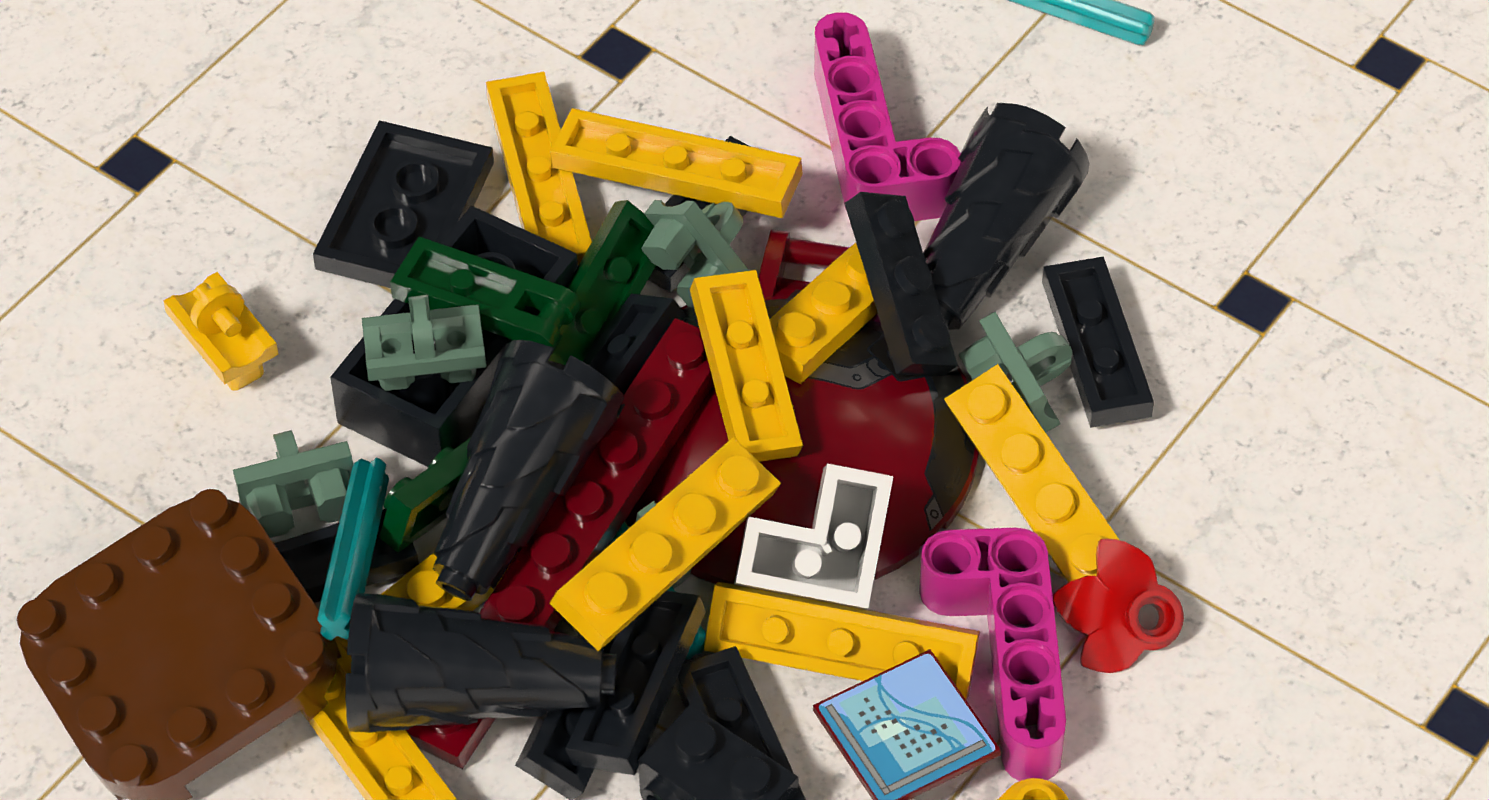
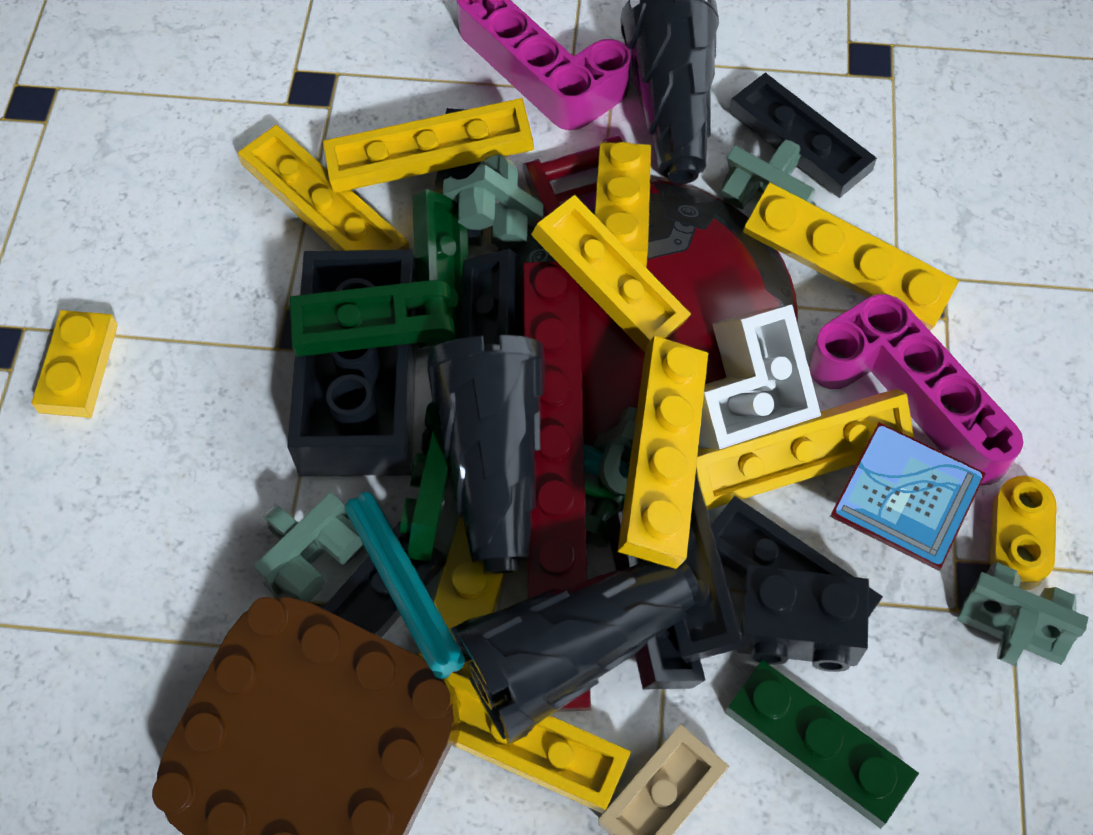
camera: 30 degrees left, 10 degrees up
yellow hips [163,272,279,390] -> none
black plate [313,120,494,288] -> none
sand green hips [362,295,486,391] -> none
black plate [844,192,958,376] -> none
red plate [1053,539,1184,673] -> none
none -> yellow plate [31,310,118,418]

